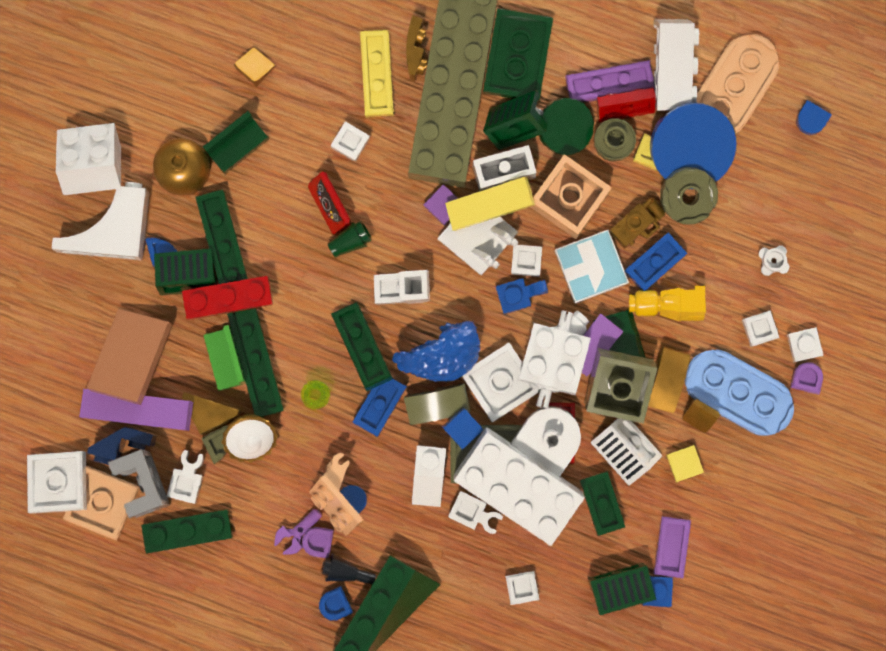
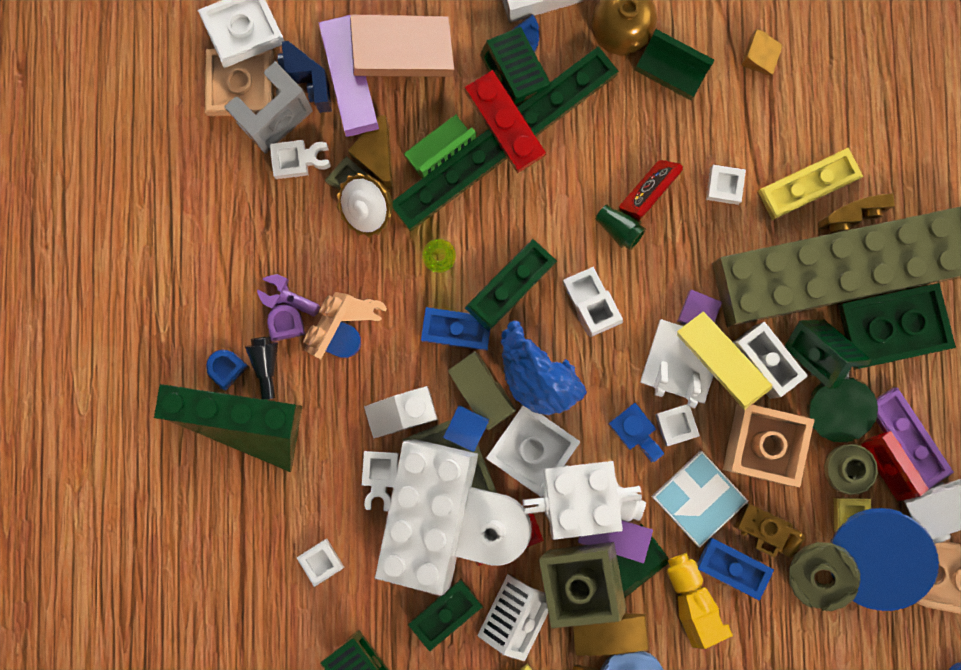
camera: 65 degrees right, 0 degrees up
dark green plate [141,509,233,554] -> none

